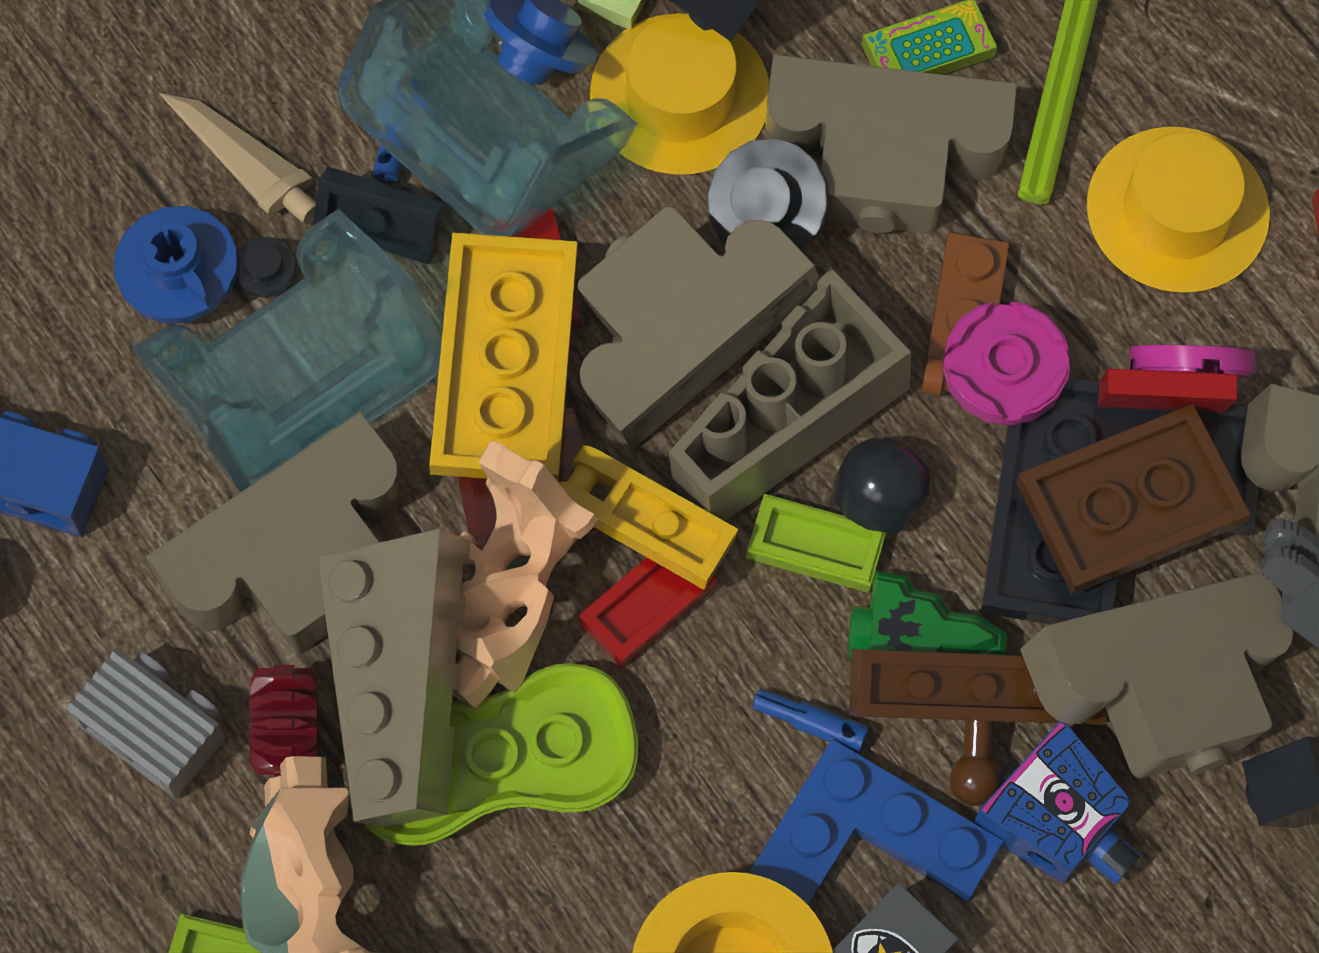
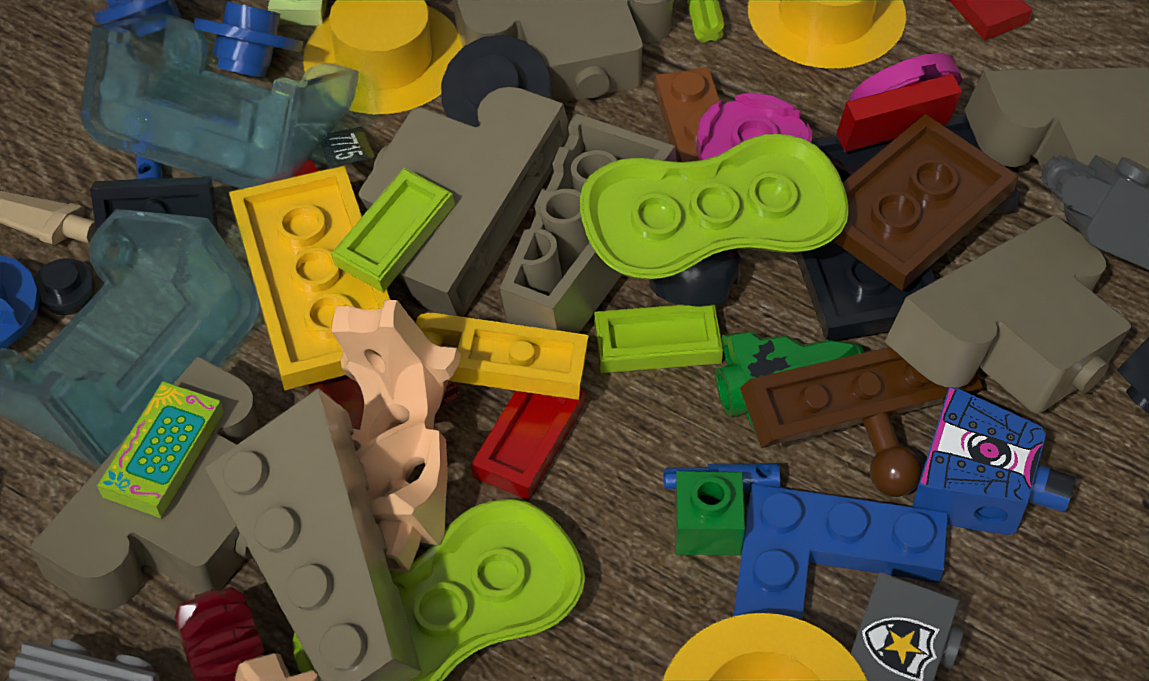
camera: 20 degrees left, 15 degrees down
none -> tile [97,381,224,518]
none -> black sticker [318,127,375,168]
none -> lime tile [331,168,455,292]
none -> lime plate [580,134,849,280]
none -> green plate [674,471,745,556]

